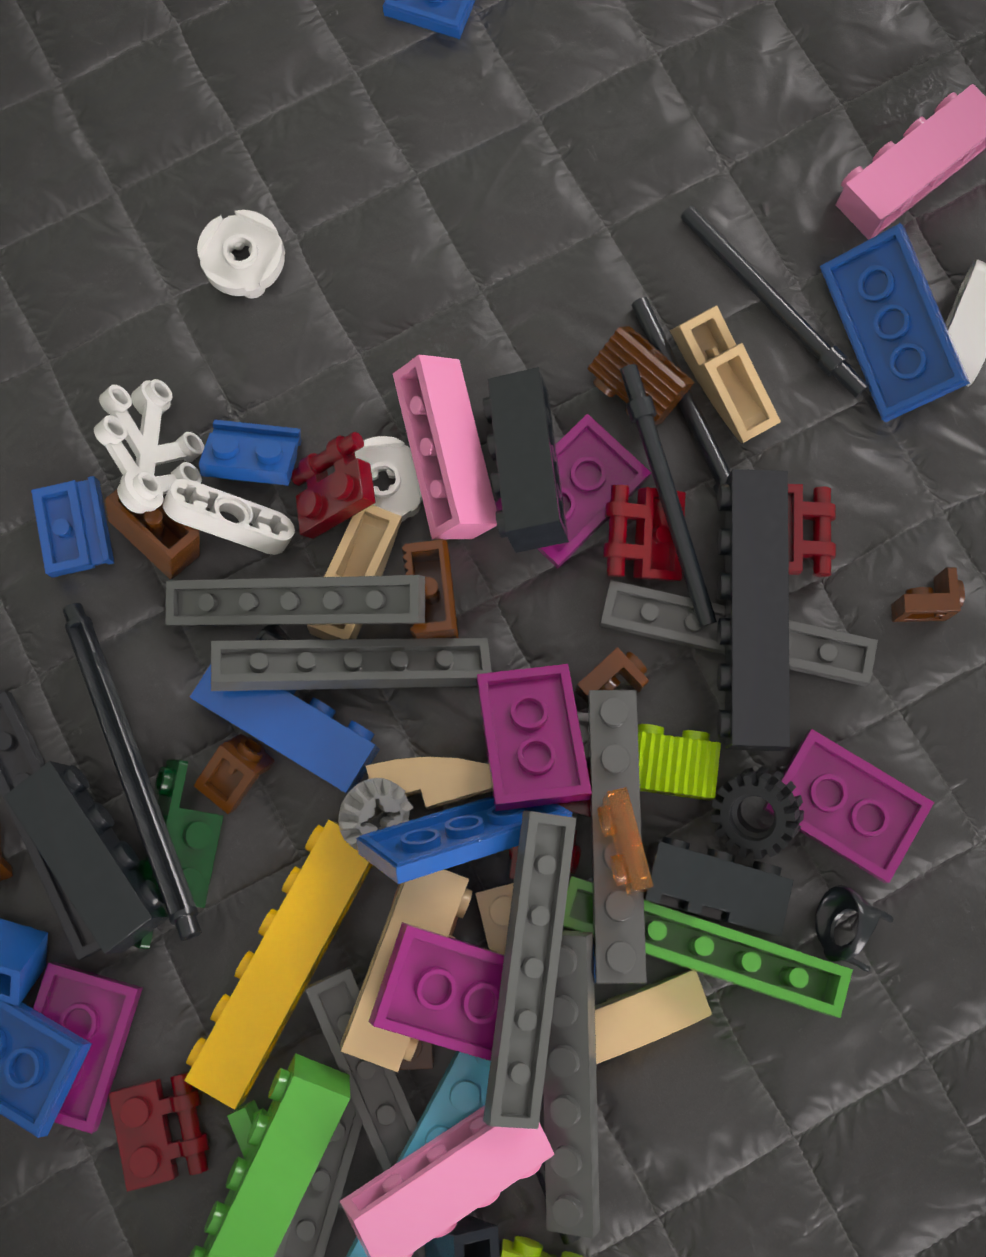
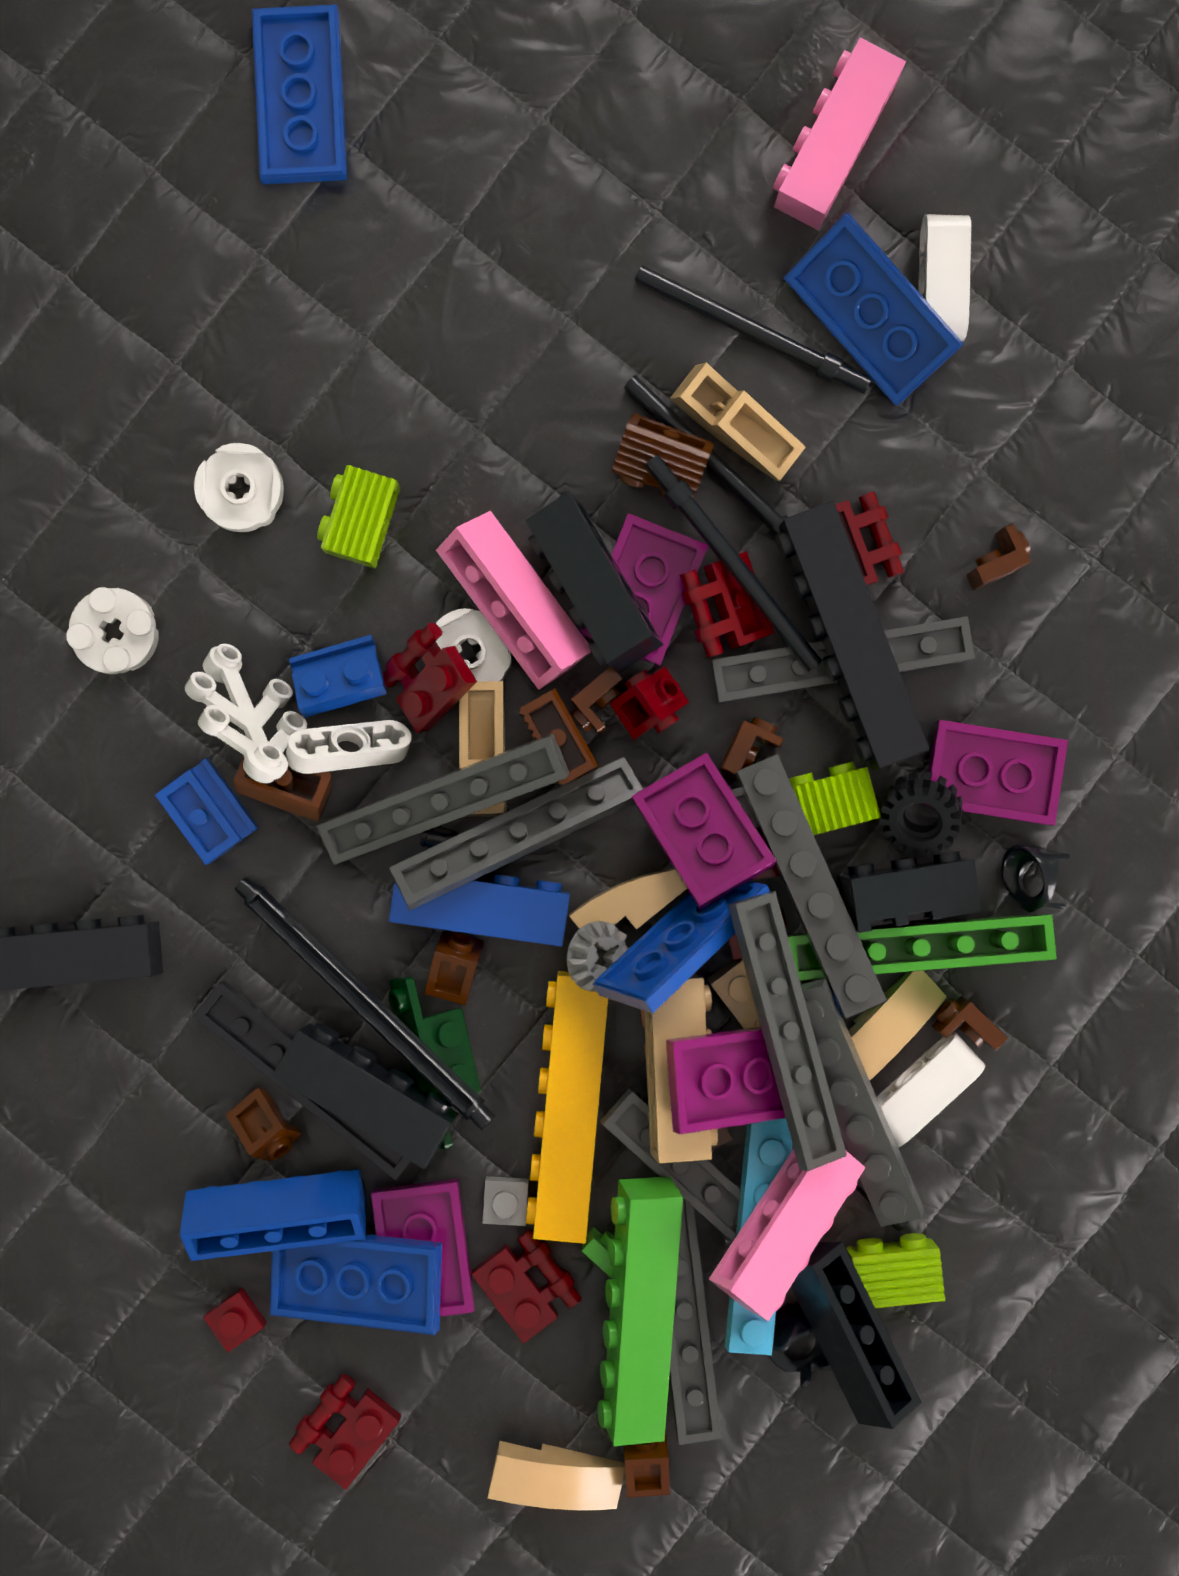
camera: 25 degrees left, 10 degrees up
clear orange plate [597,787,653,896] -> none
none -> white plate [66,587,159,674]
none -> lime brick [317,465,401,569]
none -> light grey plate [483,1176,529,1226]
none -> reddish brown bracket [571,666,622,734]
none -> dark red brick [610,667,689,740]
none -> white beam [877,1032,985,1148]
none -> reddish brown bracket [932,996,1008,1051]

